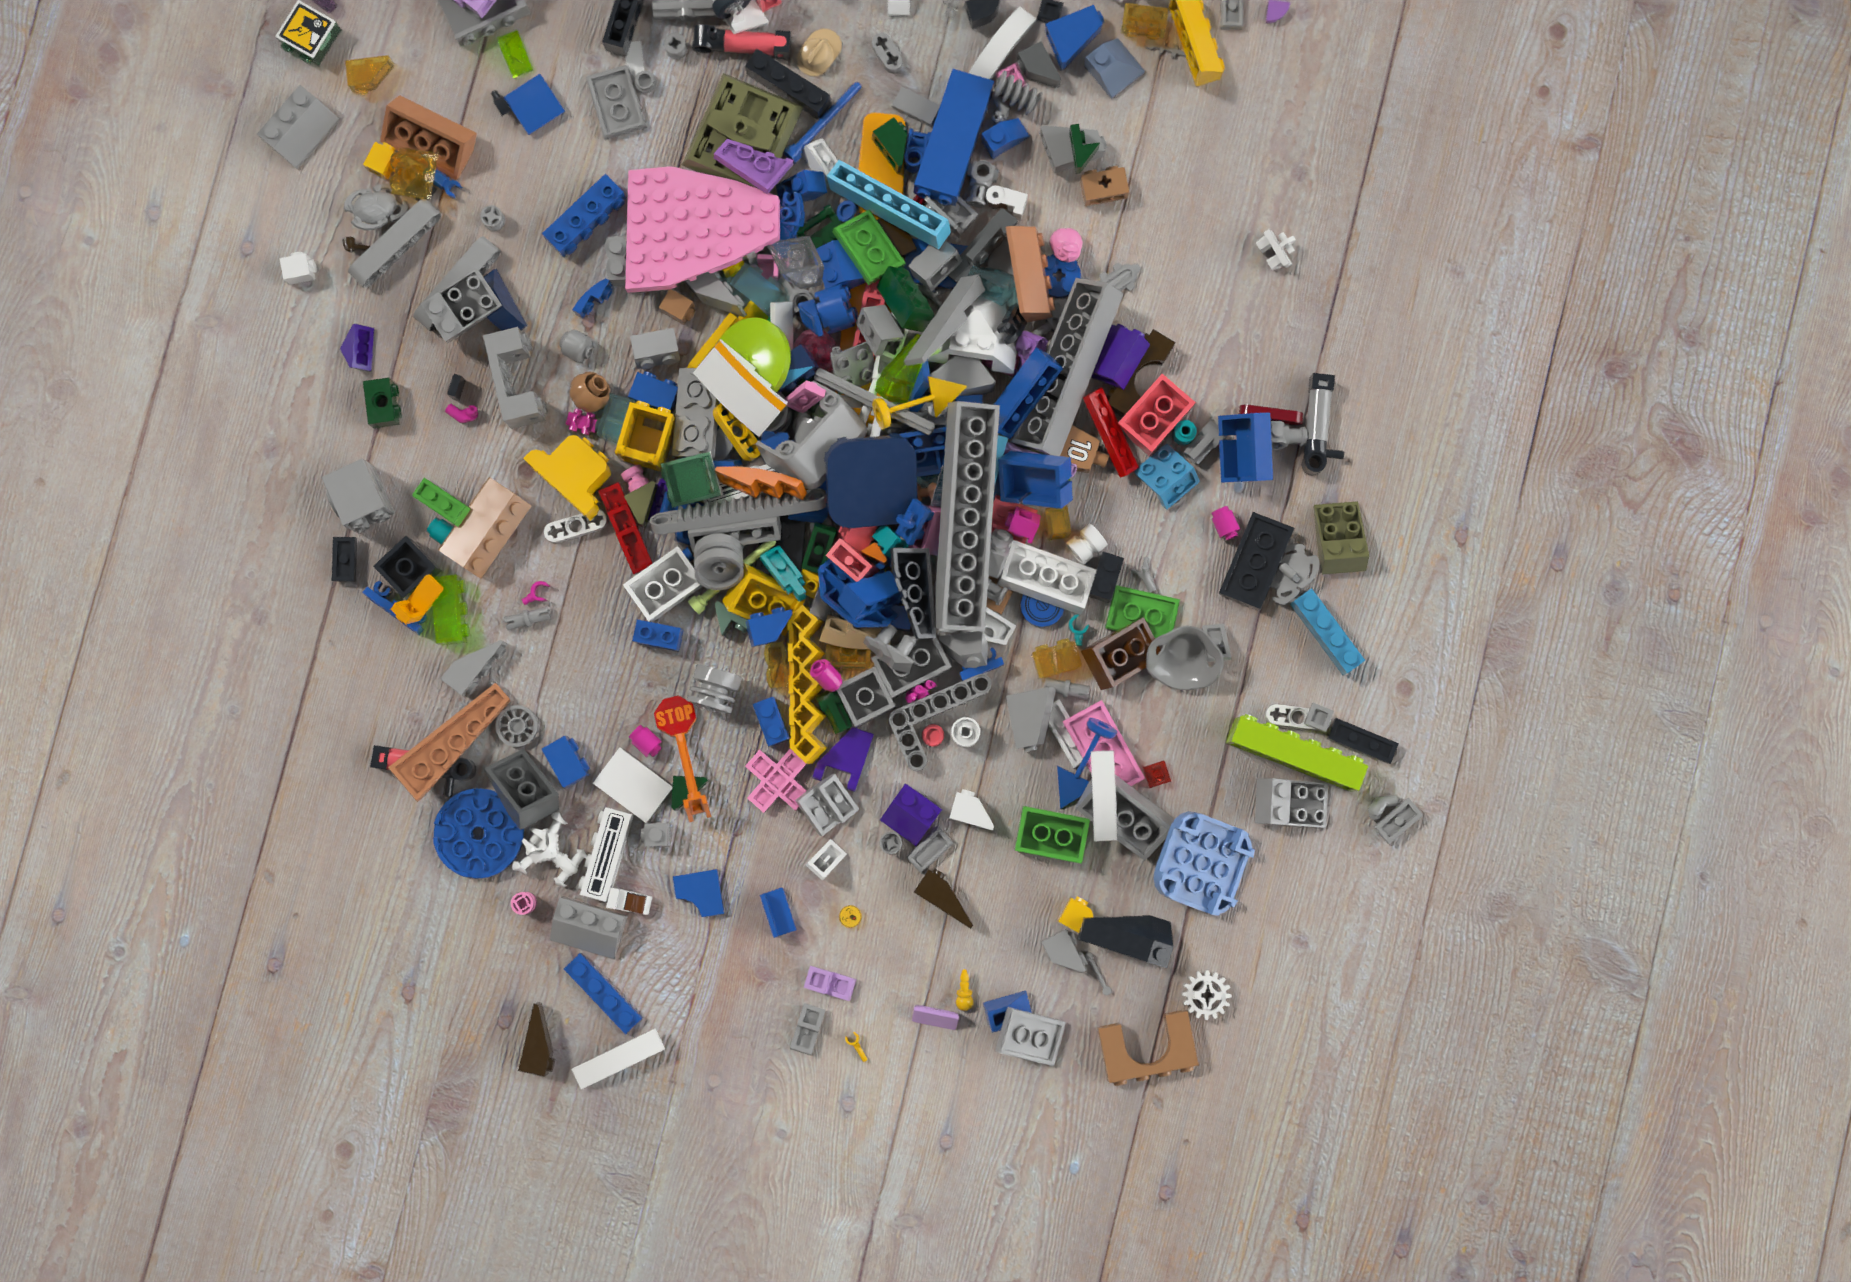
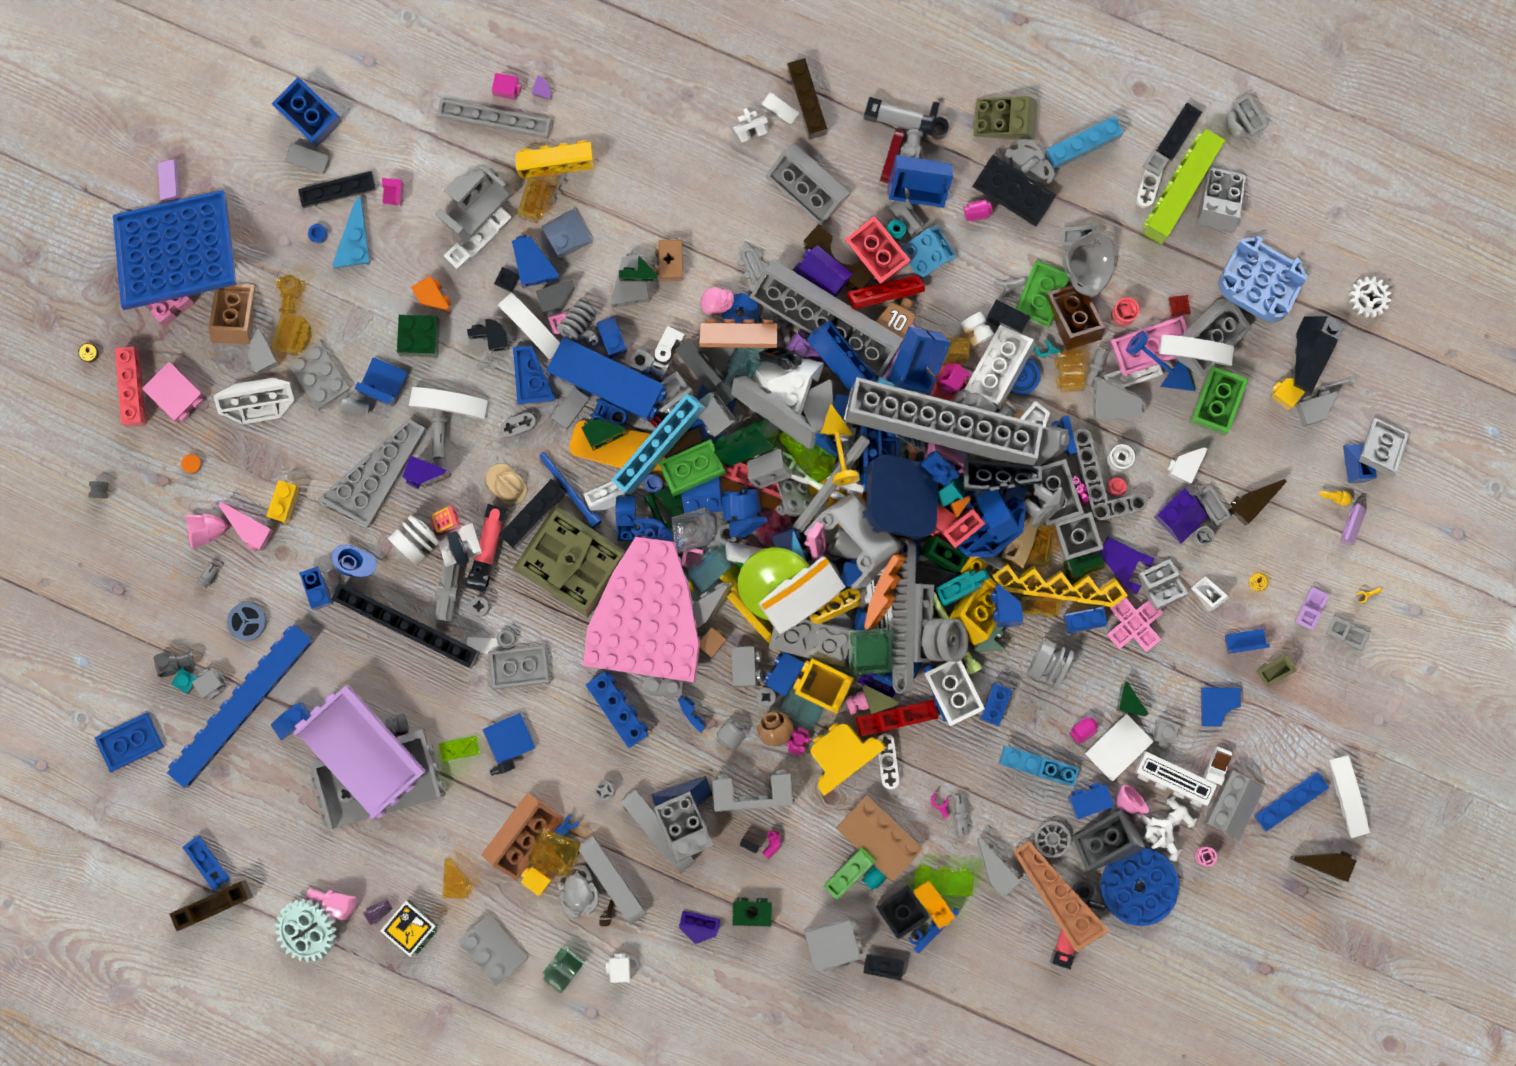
camera: 80 degrees left, 0 degrees up
orange piece [654,695,711,823] -> none
medium lavender wing [714,139,794,194] -> none
dark pink brick [810,659,843,692] -> none
medium nougat arch [1097,1010,1199,1086] -> none
none -> blue wing [513,346,556,405]
none -> clear green brick [543,947,586,993]
none -> light grey wheel [757,688,776,707]
none -> white sticker [762,93,799,124]
none -> light grey slope [766,143,850,226]
none -> dark brown arch [787,58,827,140]
none -> dark azure slope [998,746,1079,787]
none -> coral wheel [1111,297,1140,326]
none -> bright pink hat [1116,785,1149,814]
none -> olive slope [1257,654,1297,687]

